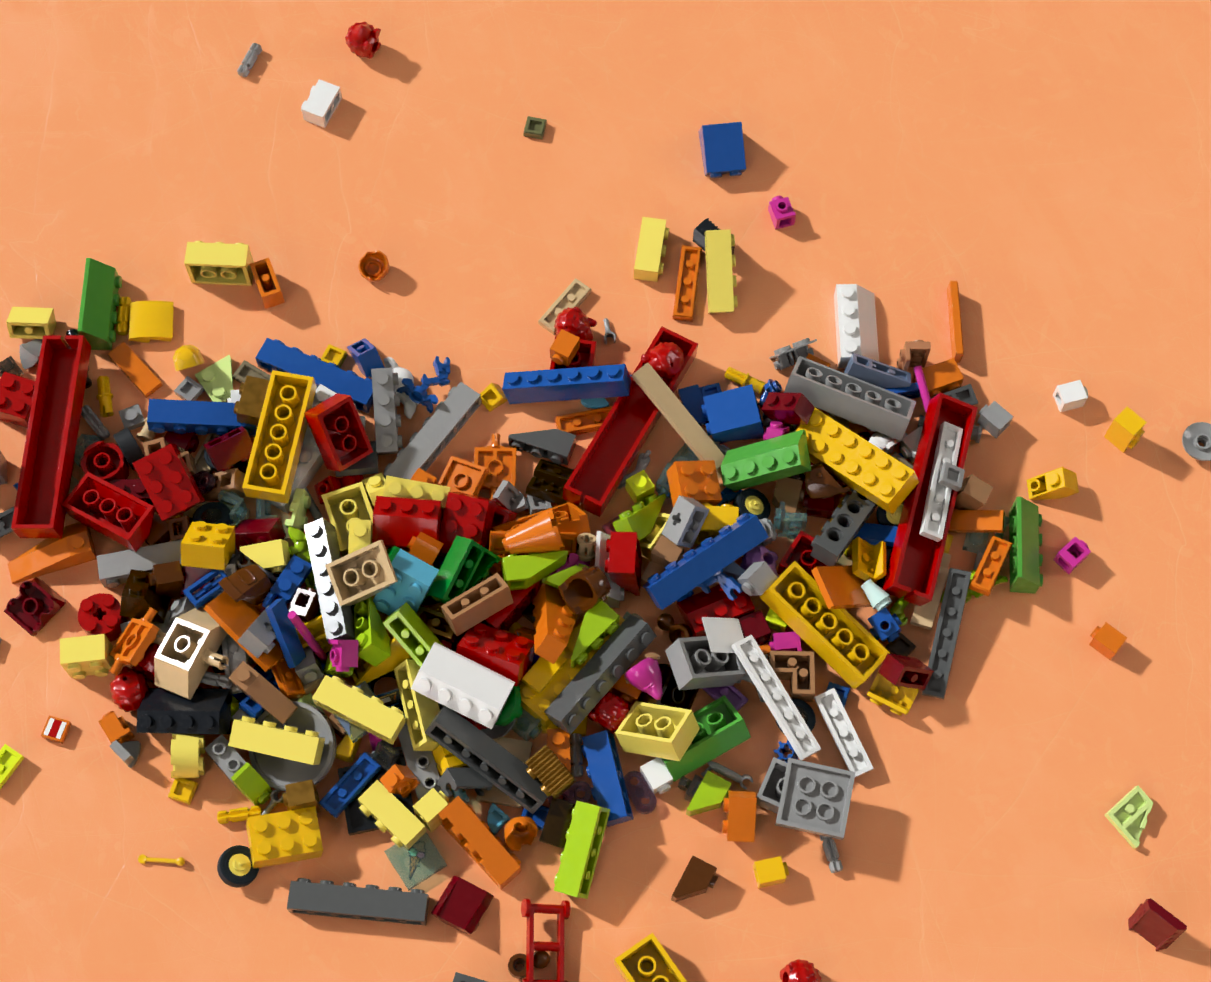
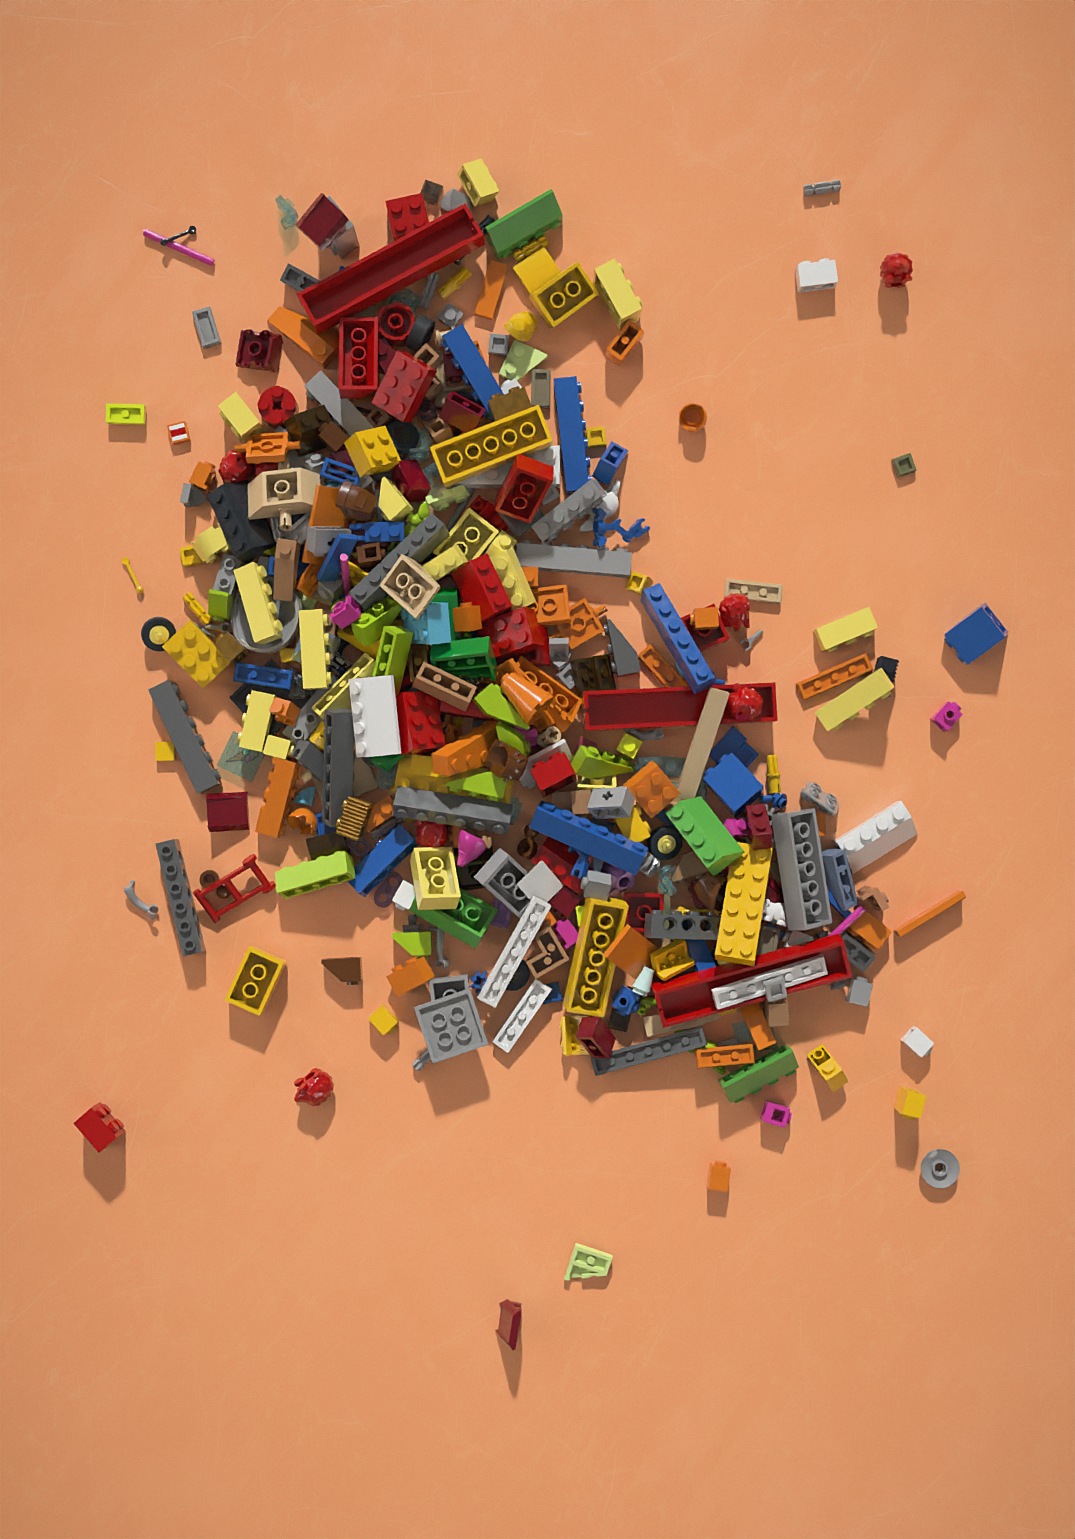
camera: 55 degrees right, 20 degrees up
none -> yellow tile [155,741,176,761]
none -> yellow brick [528,261,599,329]

